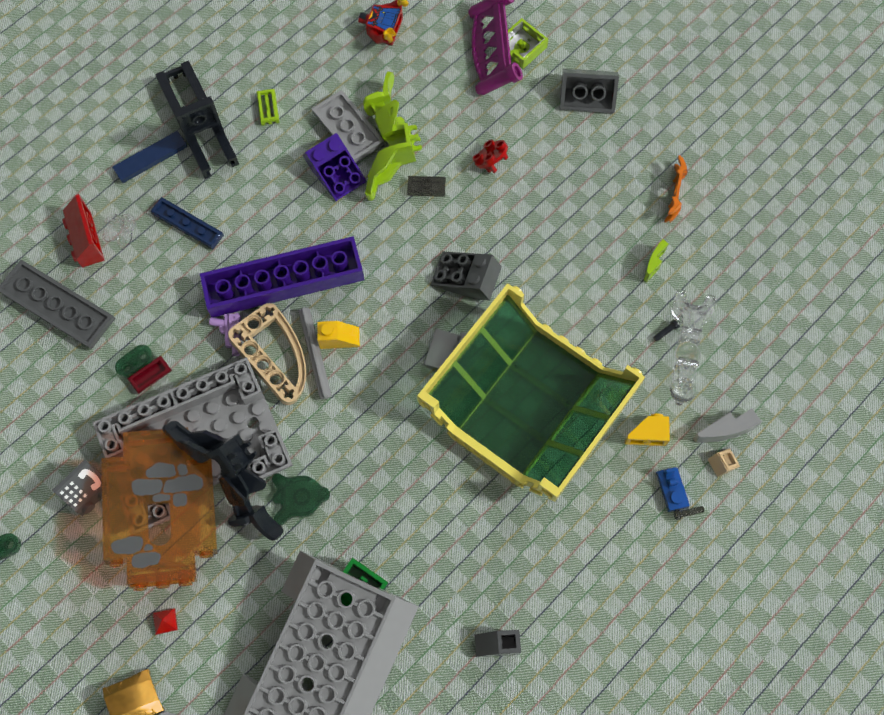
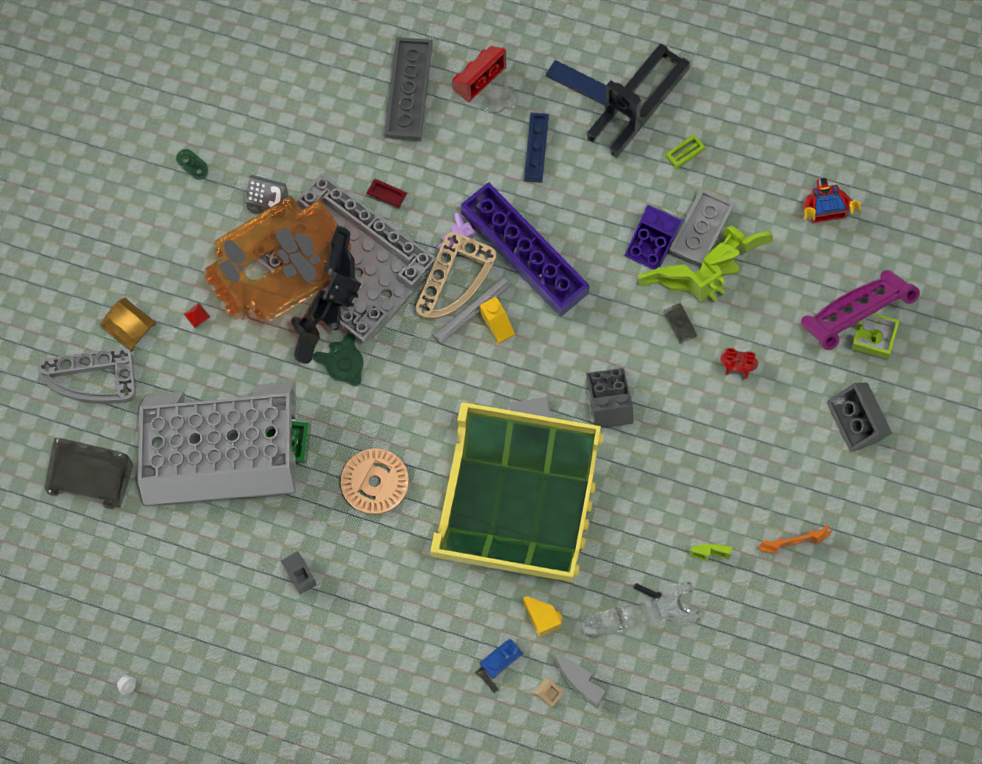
camera: 65 degrees right, 0 degrees up
clear green plate [115,345,154,378] -> none
none -> light nougat piece [341,449,409,514]

